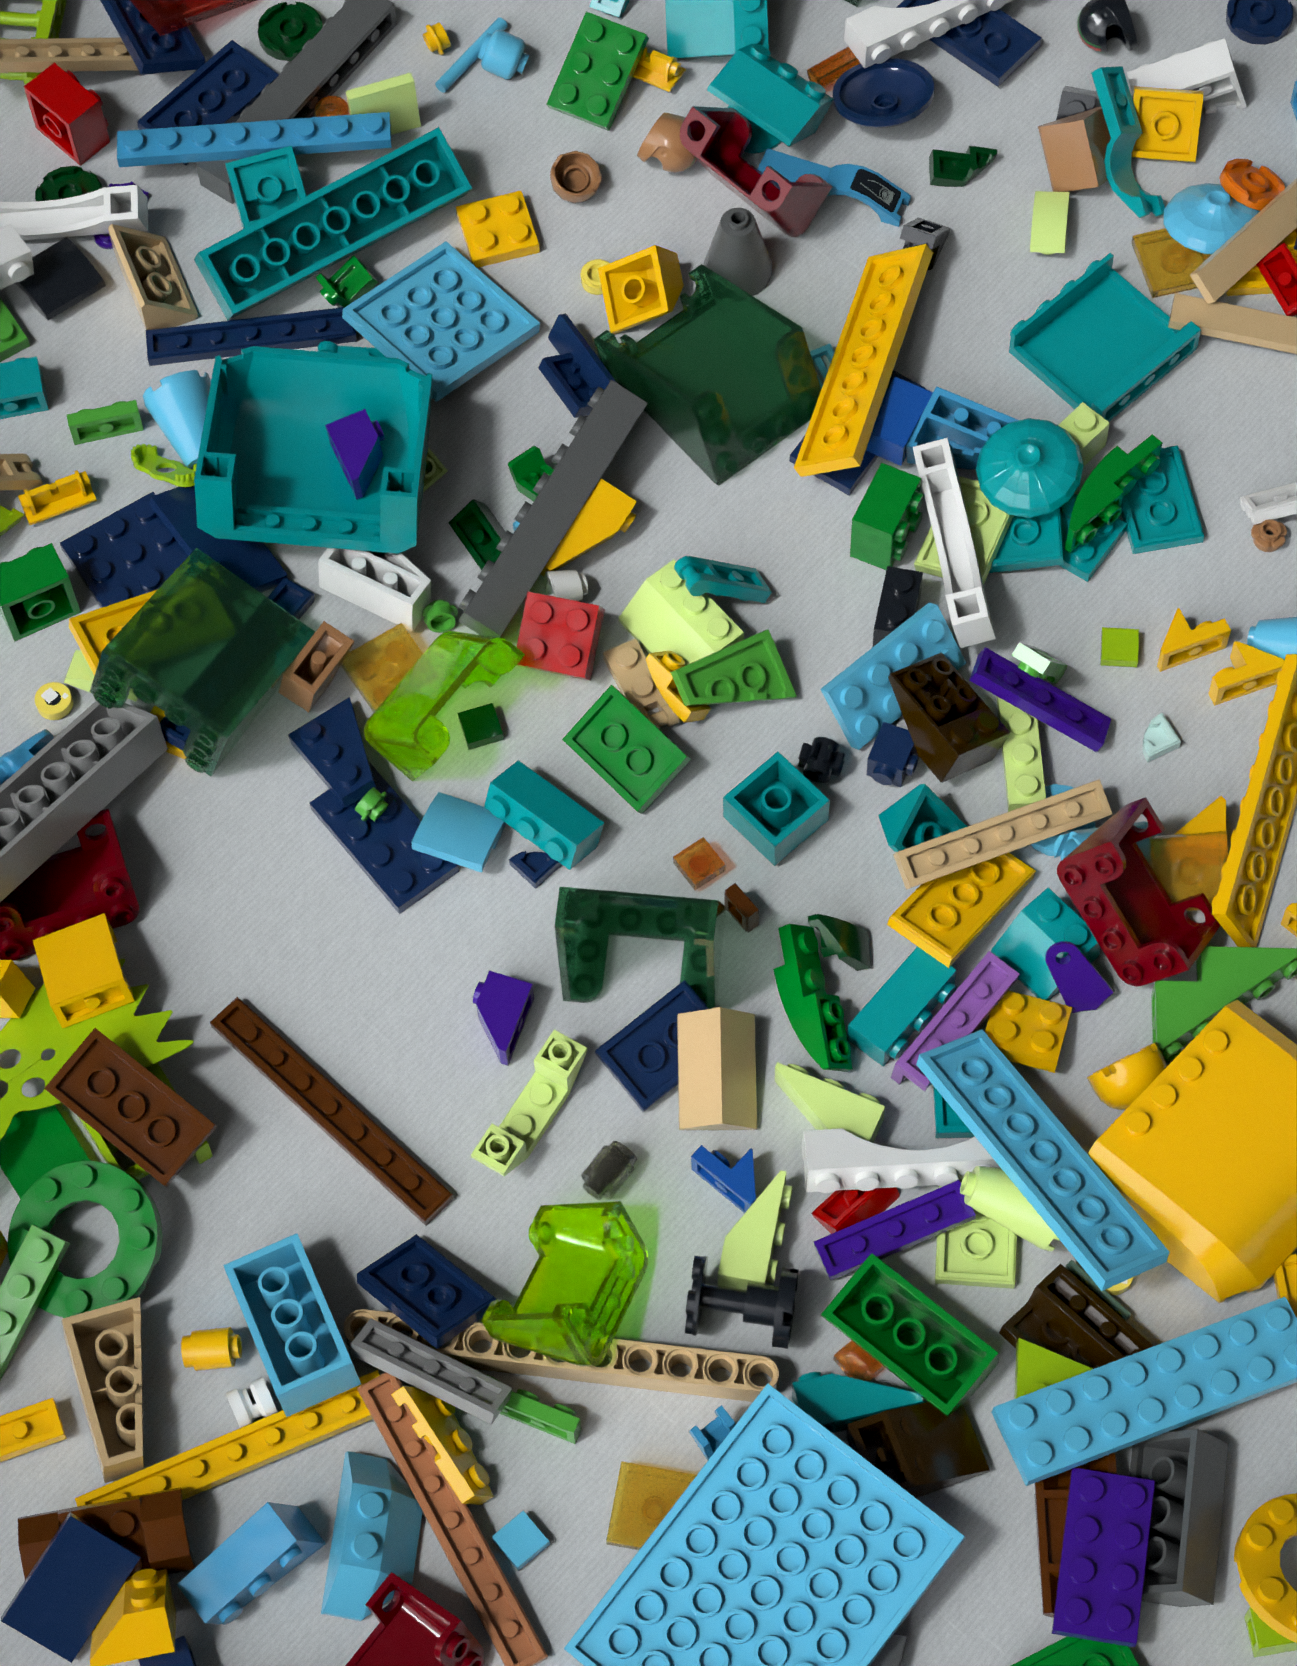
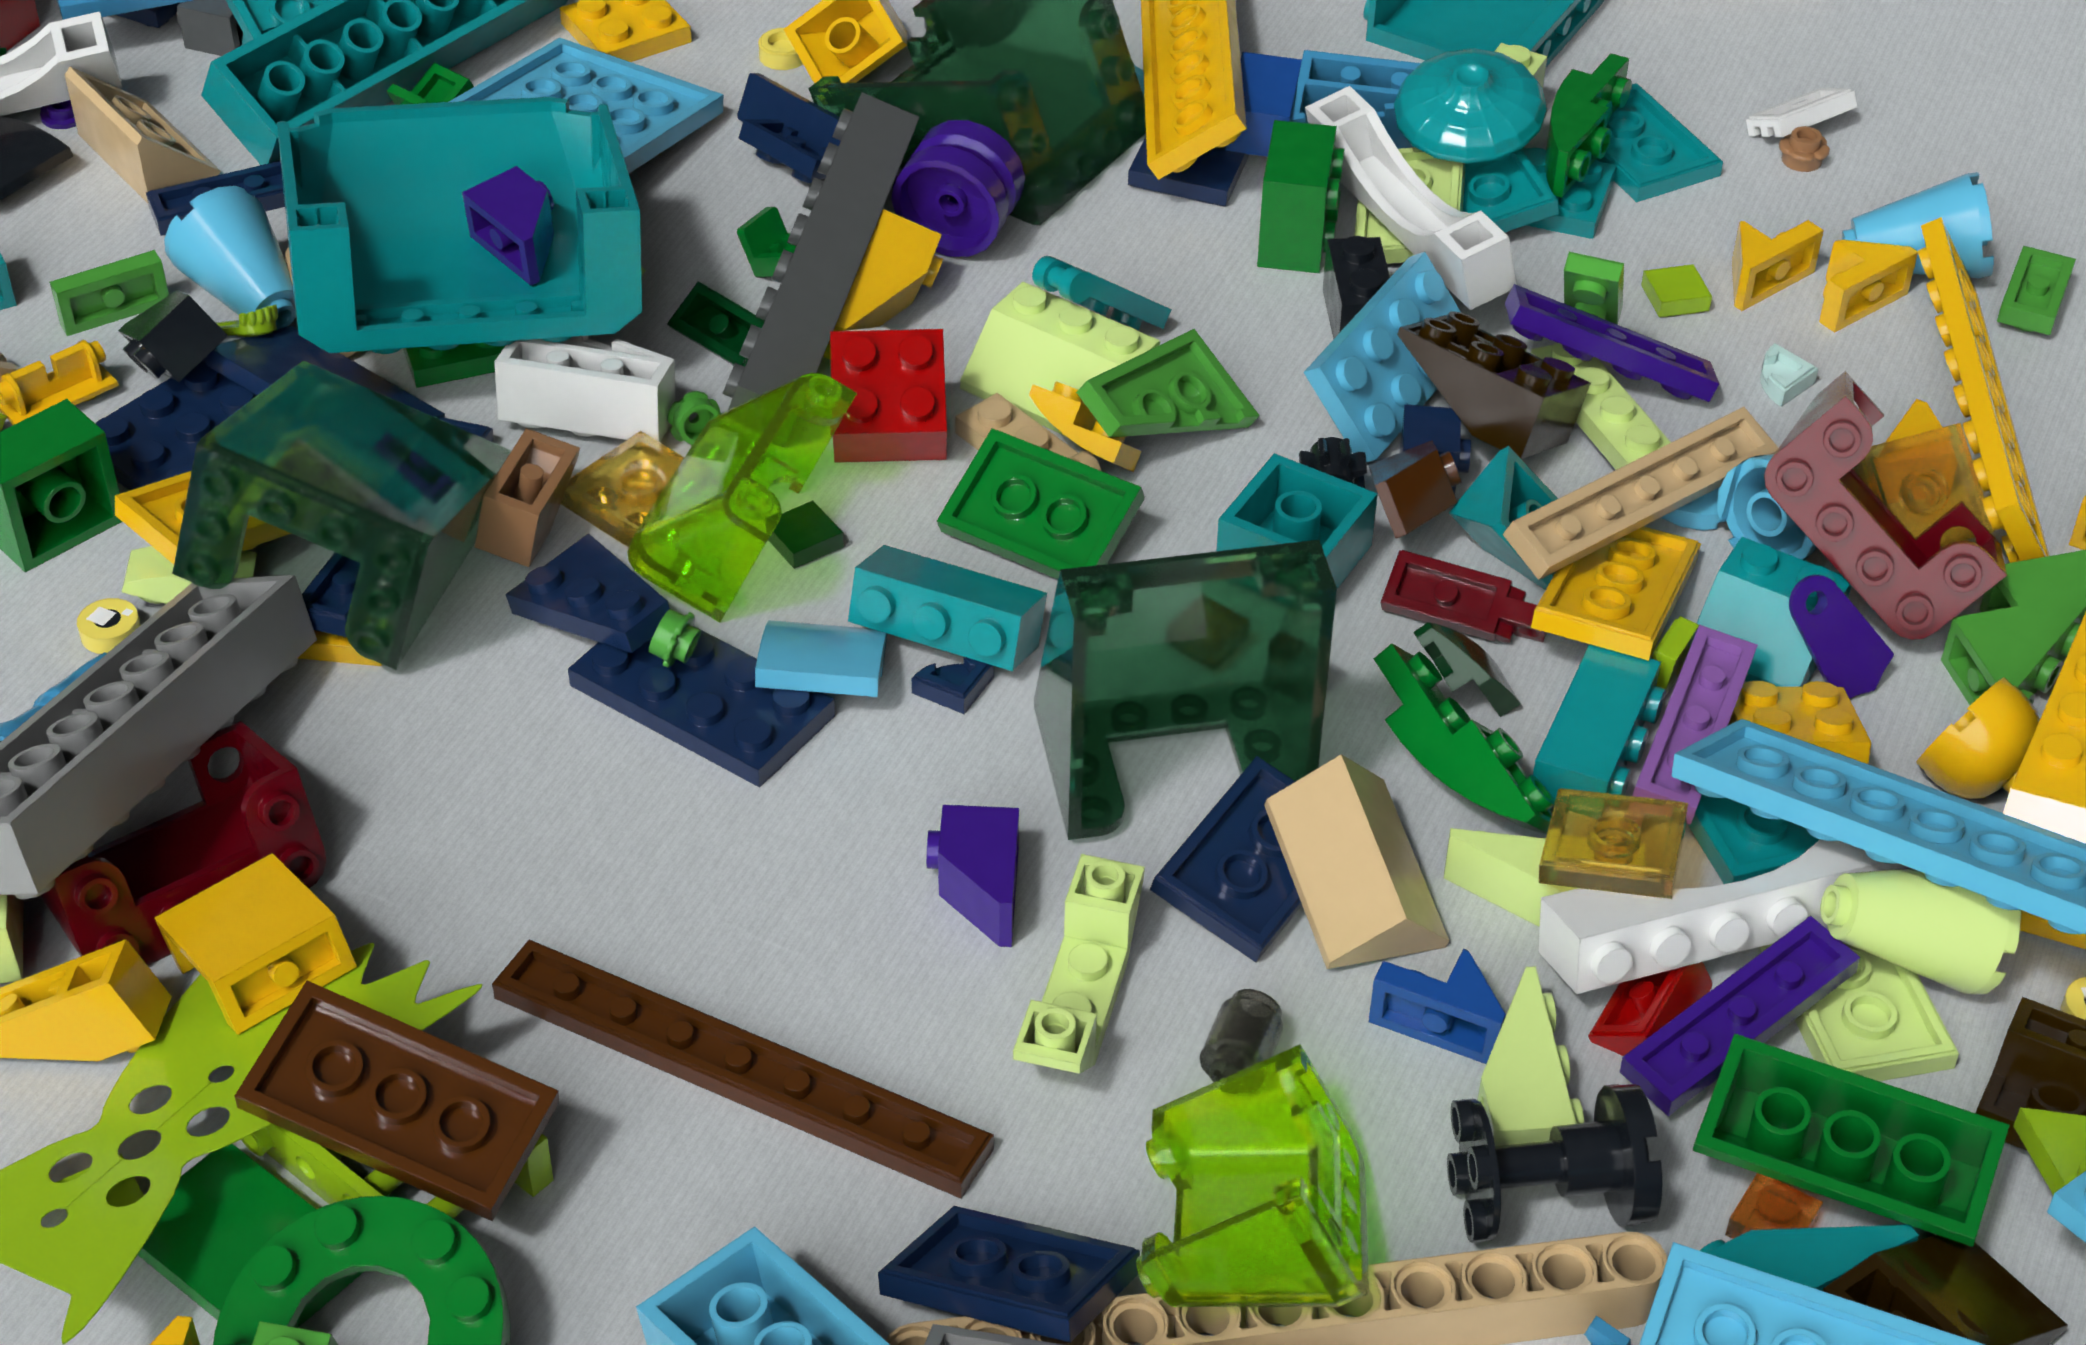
camera: 20 degrees left, 20 degrees down
none -> black slope [118,290,228,382]
none -> dark purple wheel [891,120,1025,257]
none -> reddish brown slope [1368,440,1462,539]
none -> dark red hinge [1380,550,1547,643]
none -> clear yellow plate [1539,788,1688,899]
none -> lime tile [1652,616,1699,696]

